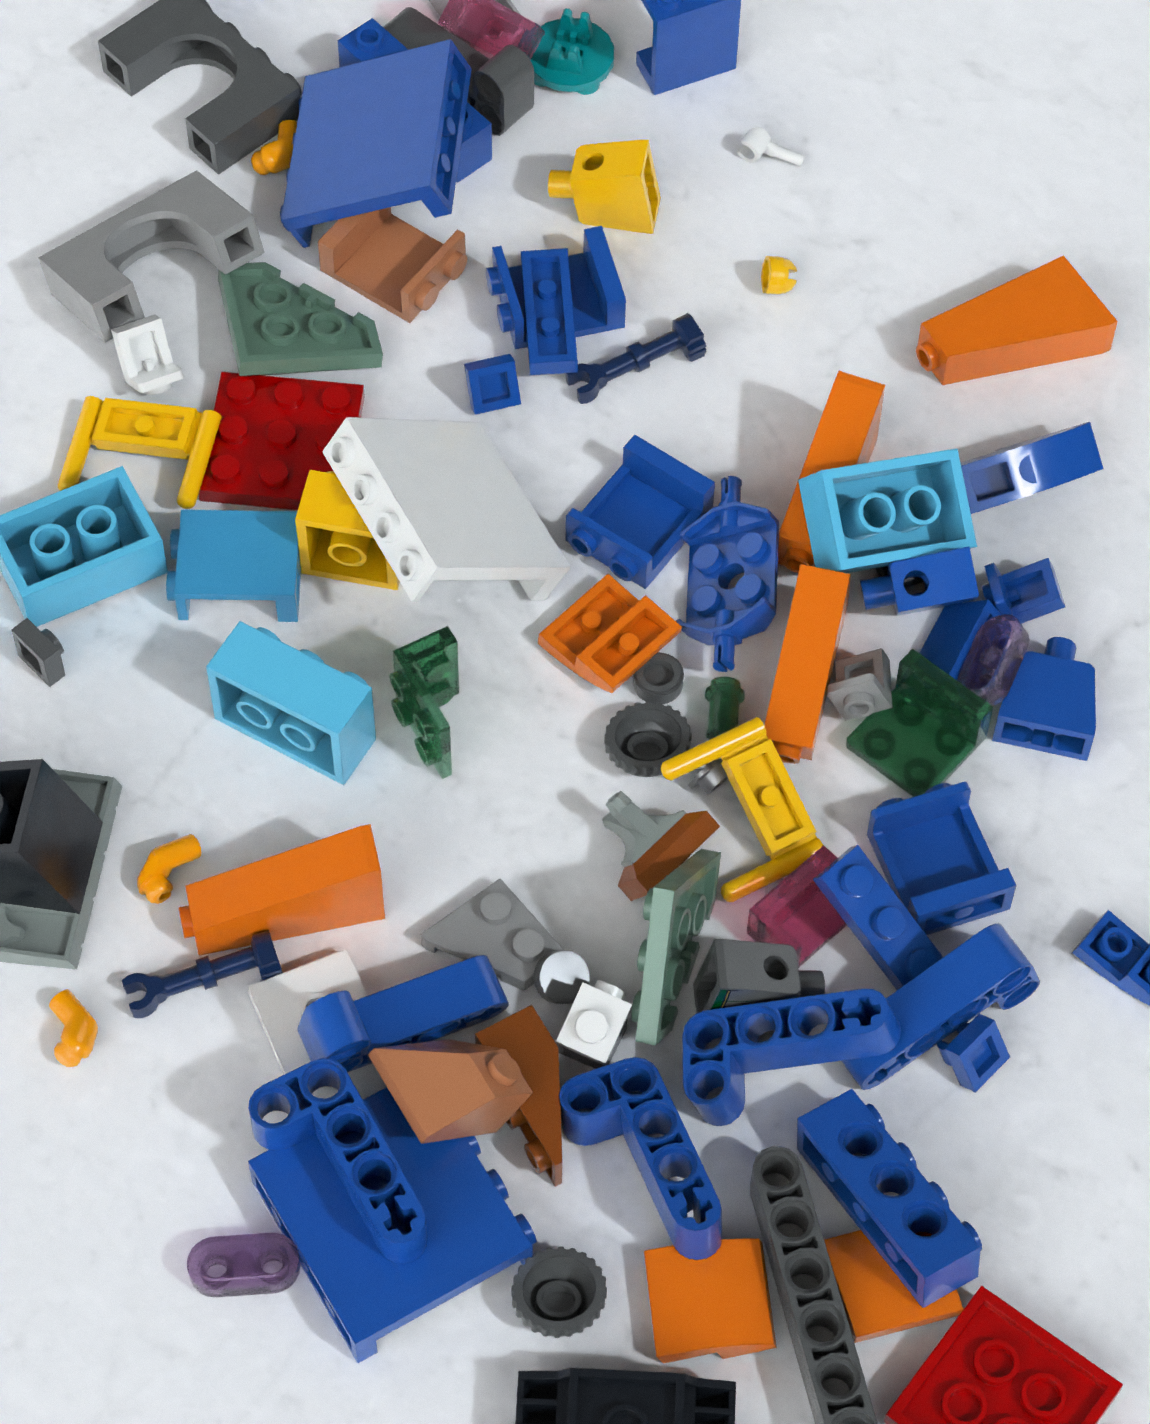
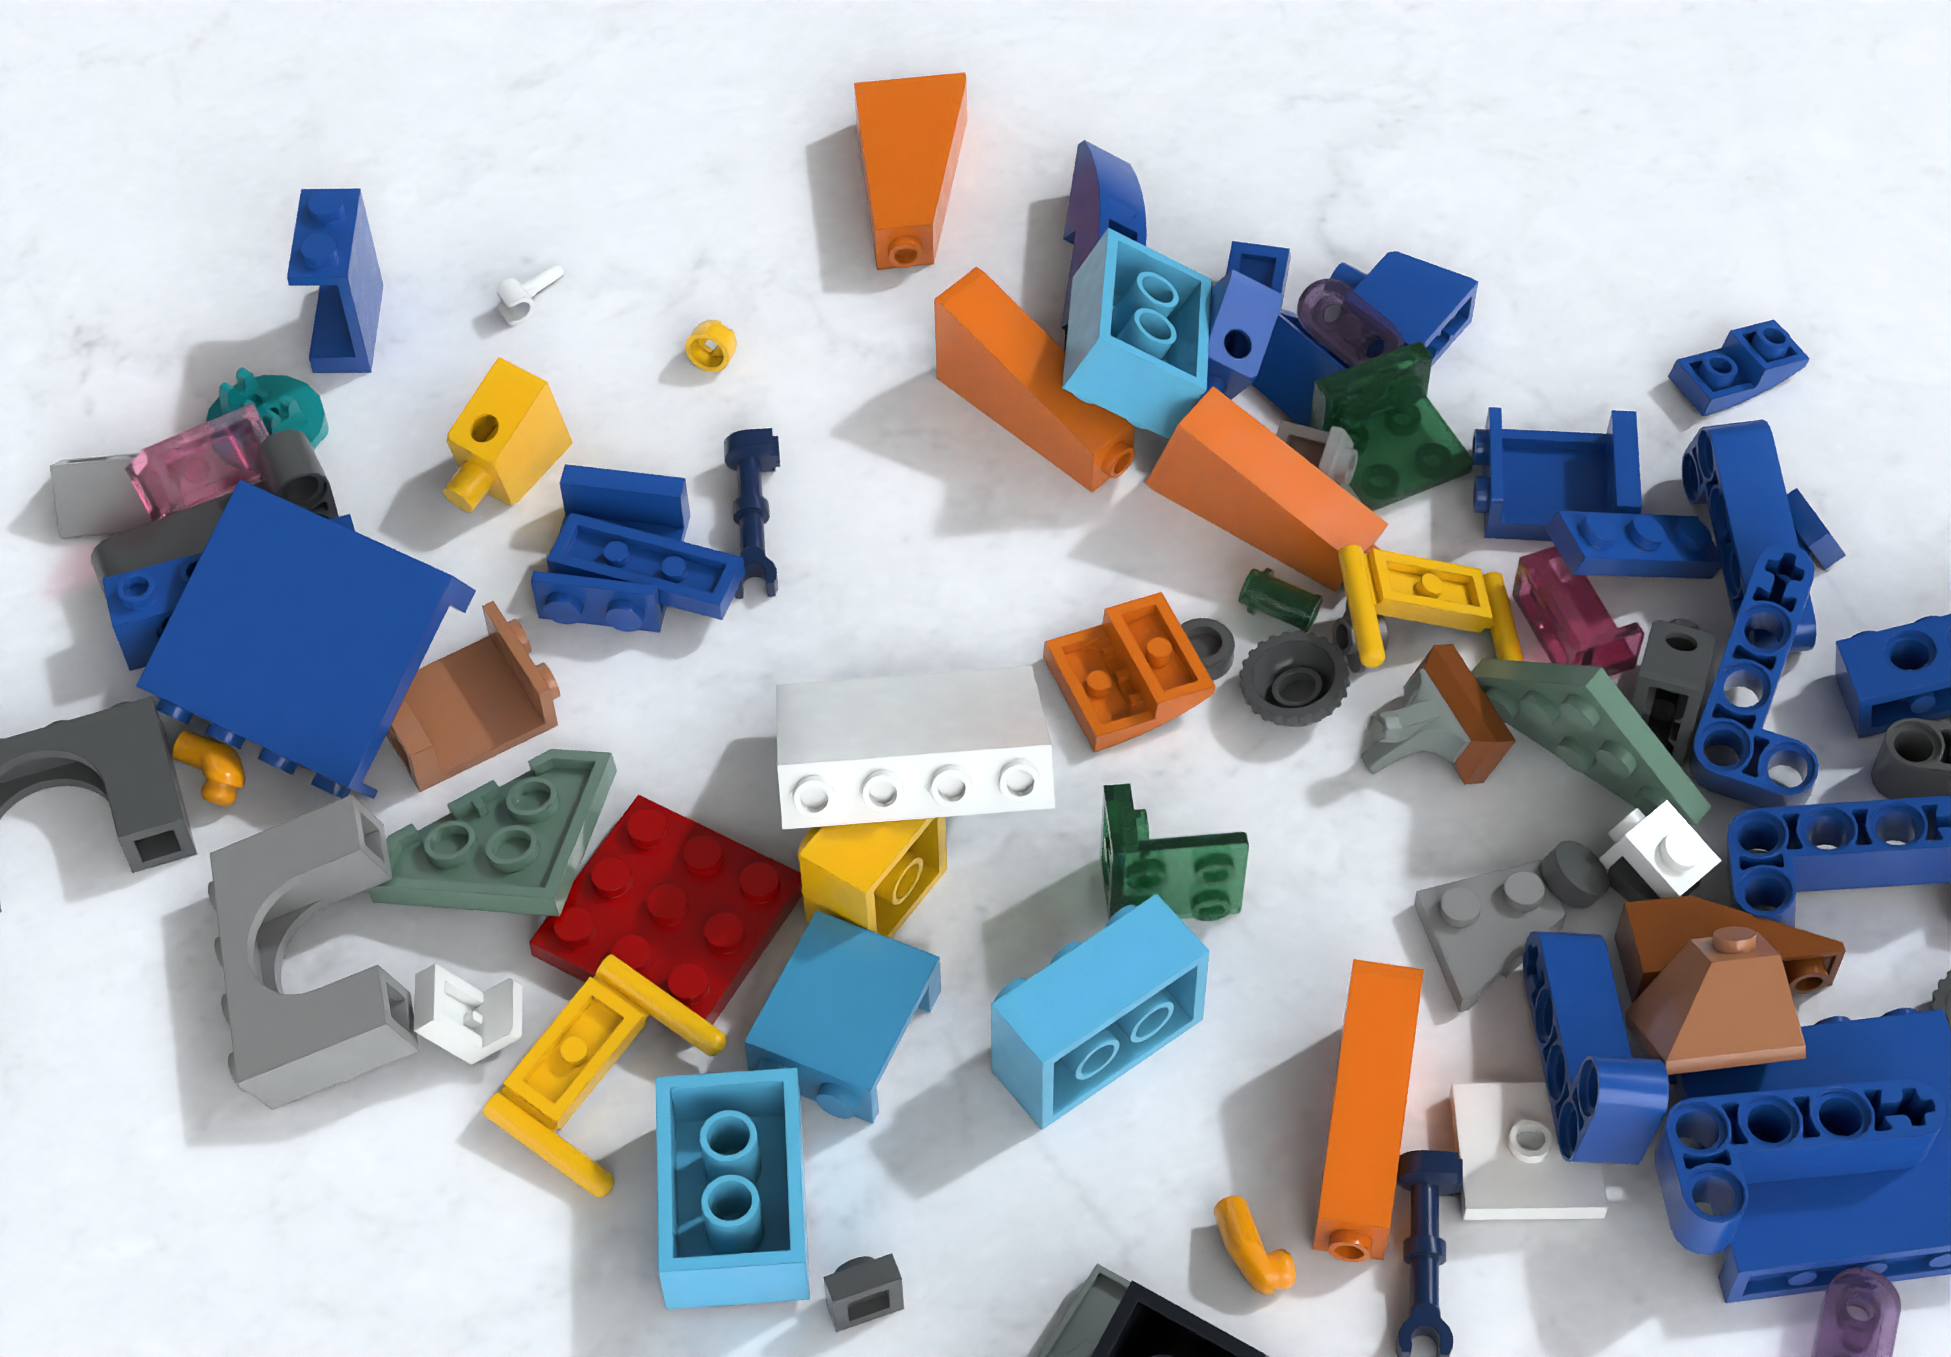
camera: 65 degrees left, 5 degrees down
blue tile [464,354,521,415] -> none
blue panel [565,434,715,589] -> none
blue plate [676,476,779,672] -> none

